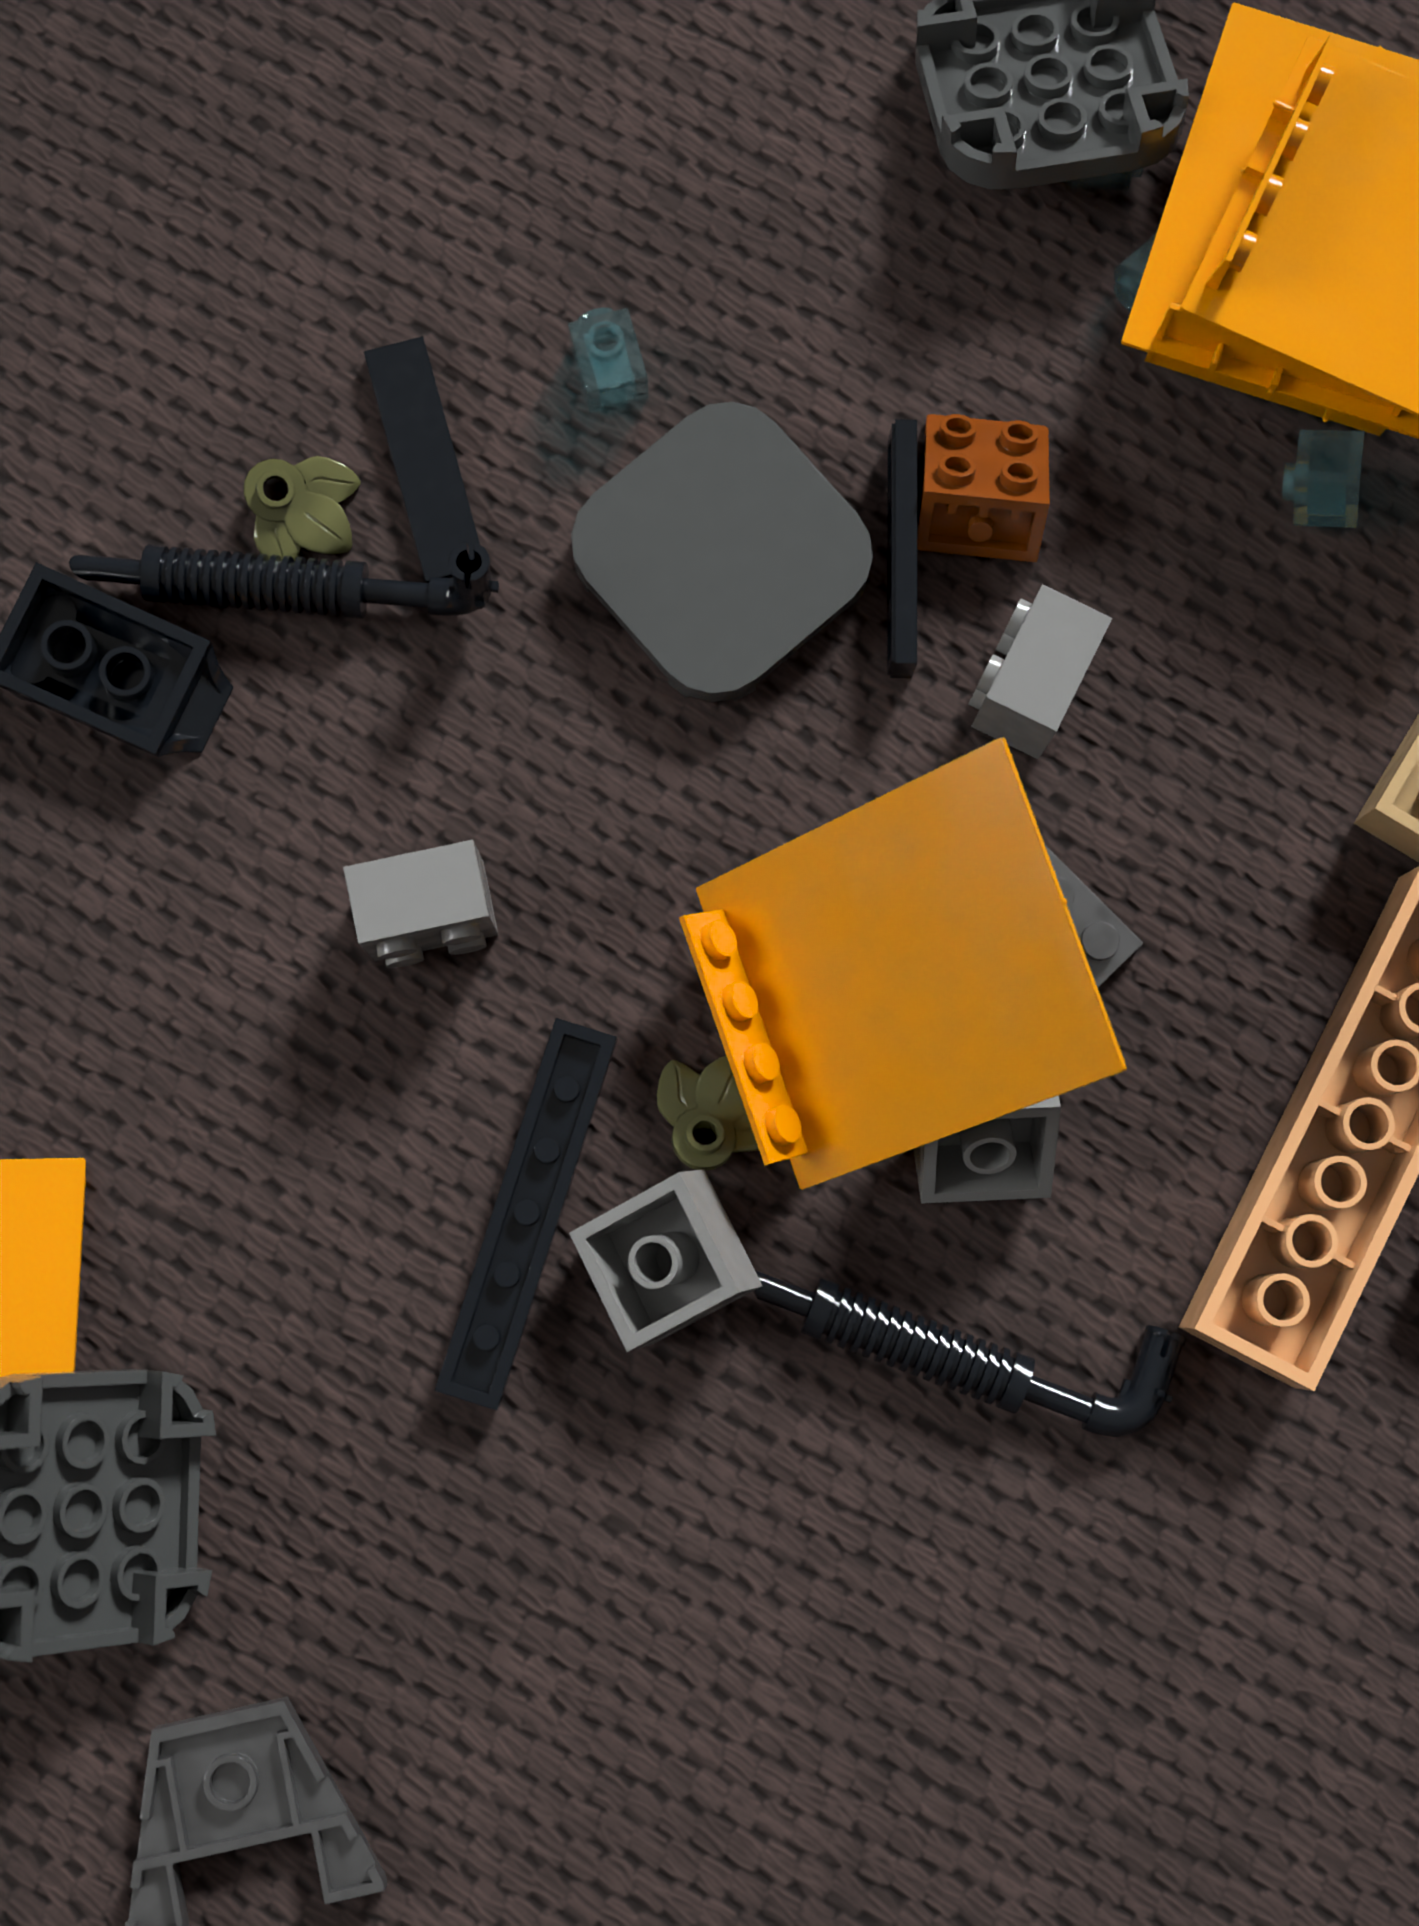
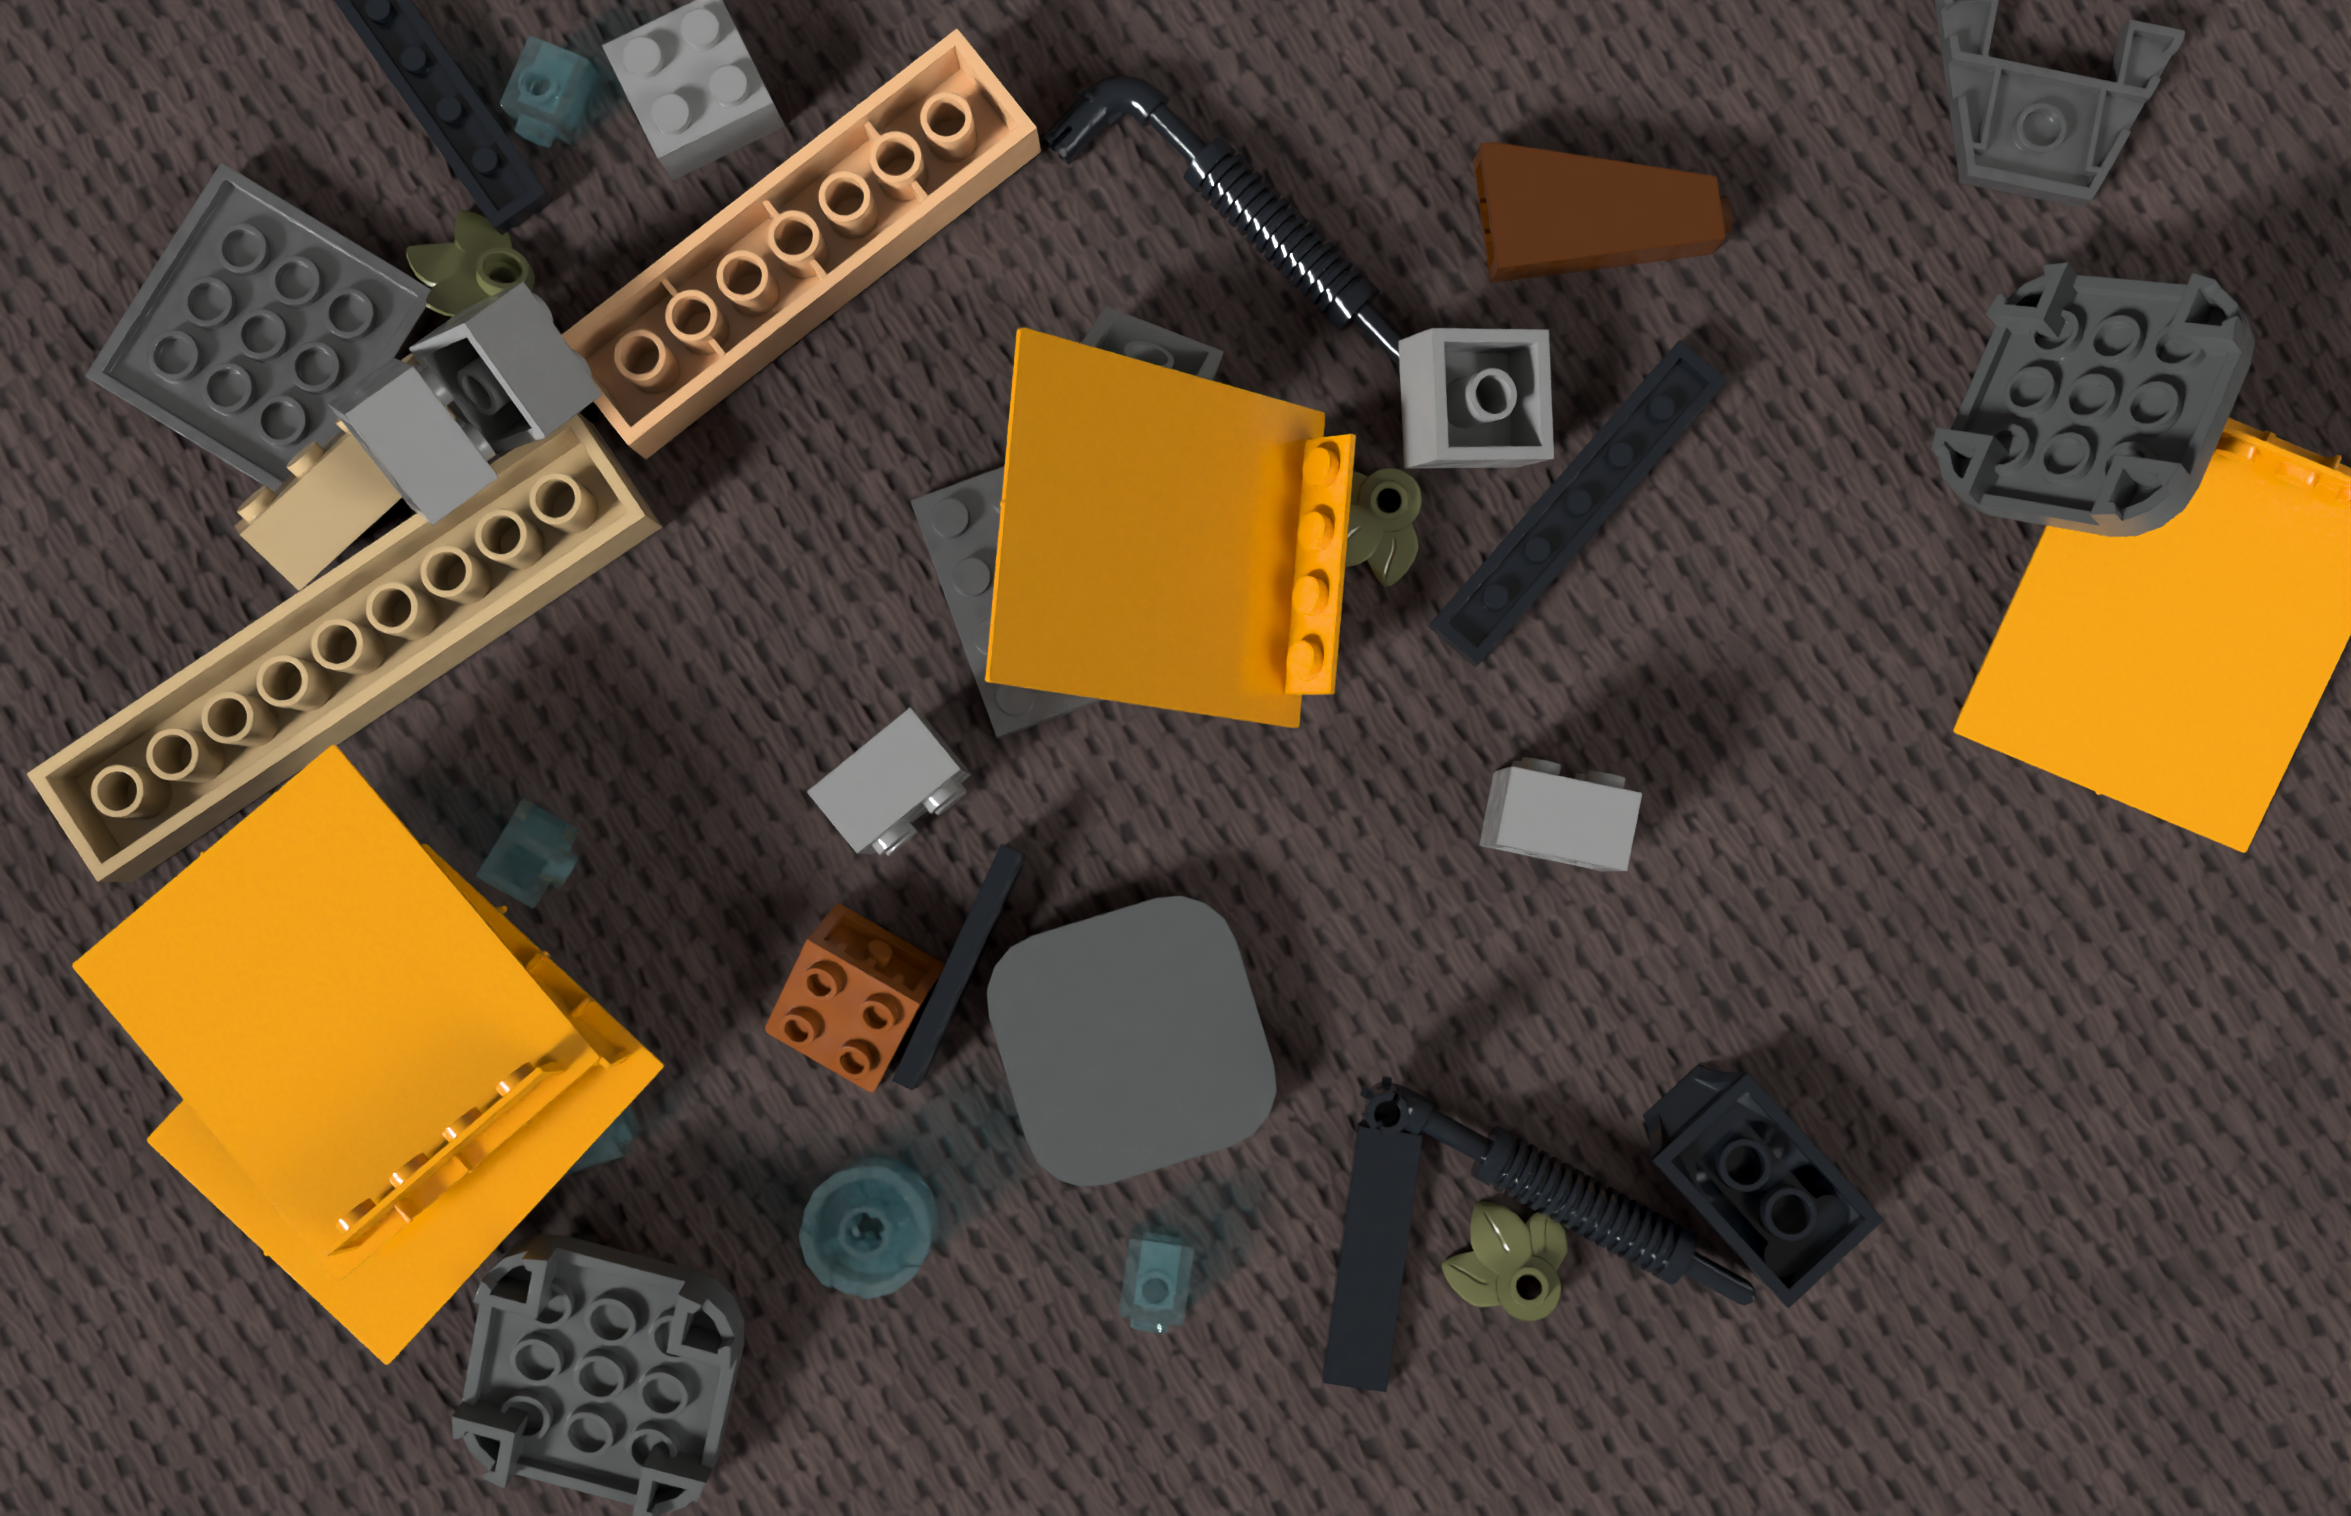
camera: 155 degrees left, 5 degrees up
none -> clear light blue brick [799,1156,939,1299]
none -> reddish brown slope [1473,142,1732,283]

